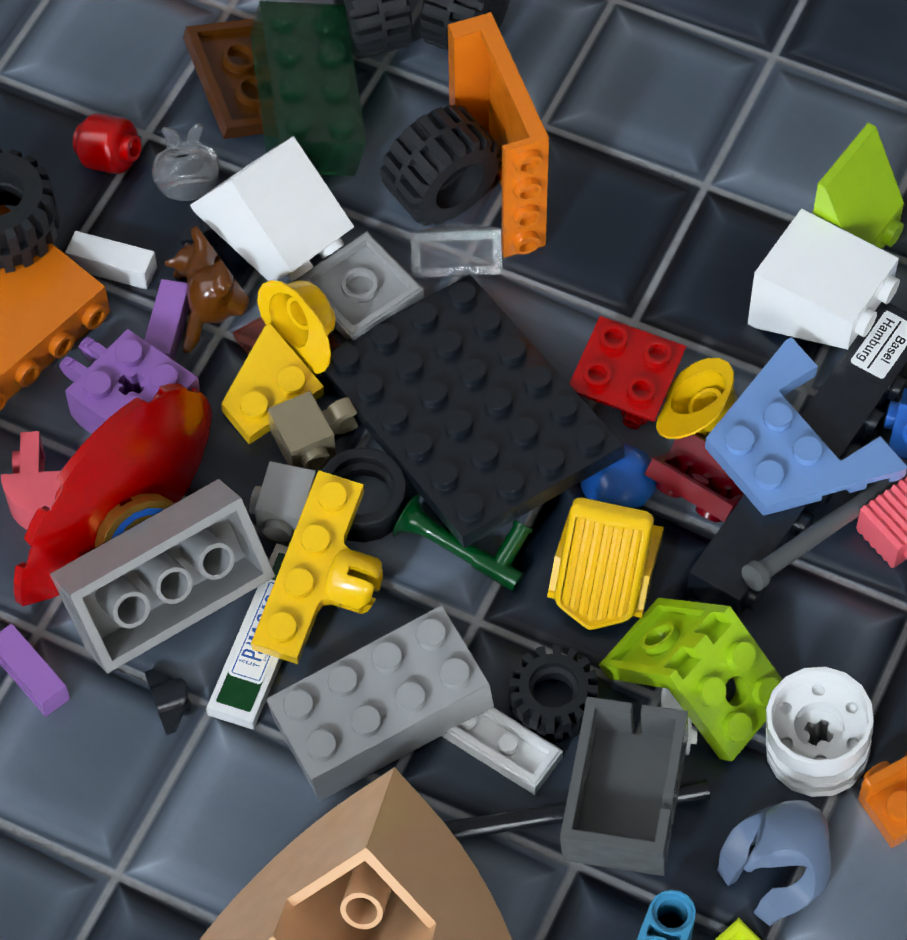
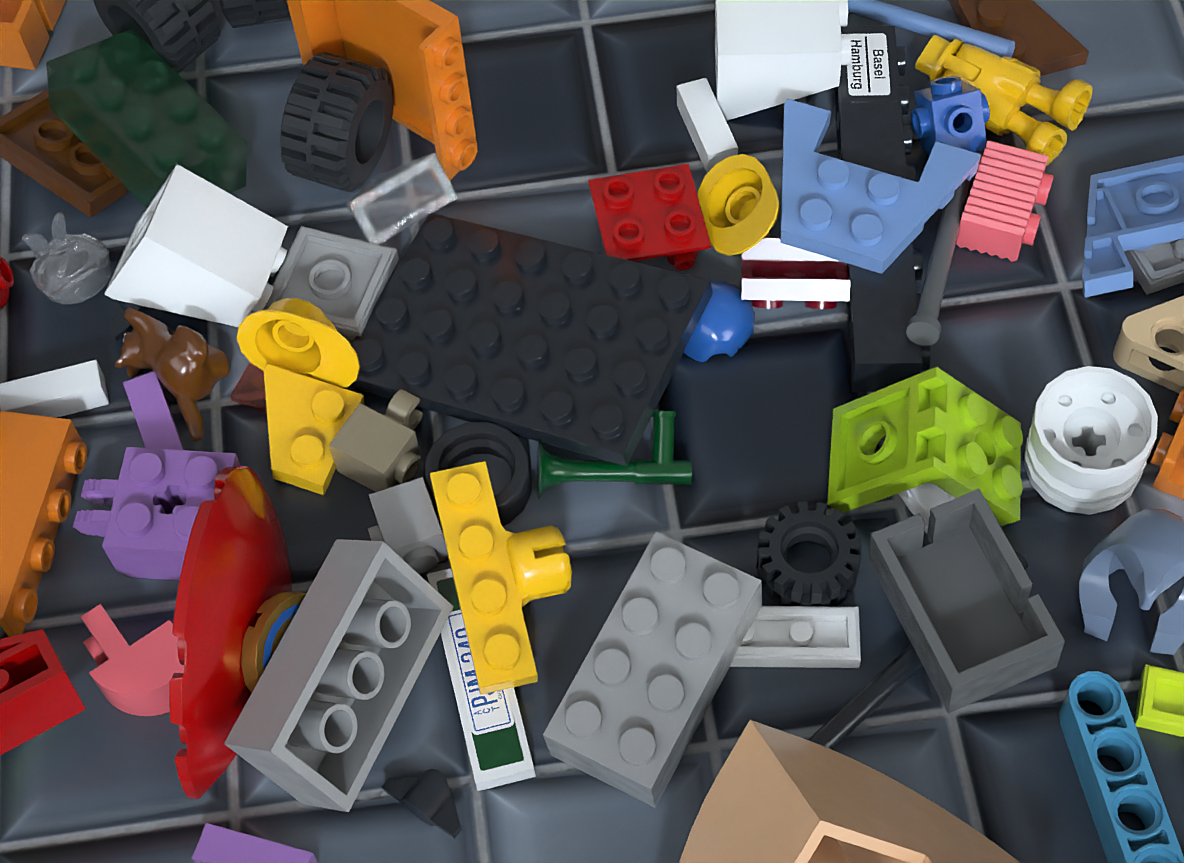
camera: 30 degrees left, 0 degrees up
yellow piece [547,498,664,630] -> none
none -> white piece [677,78,738,173]

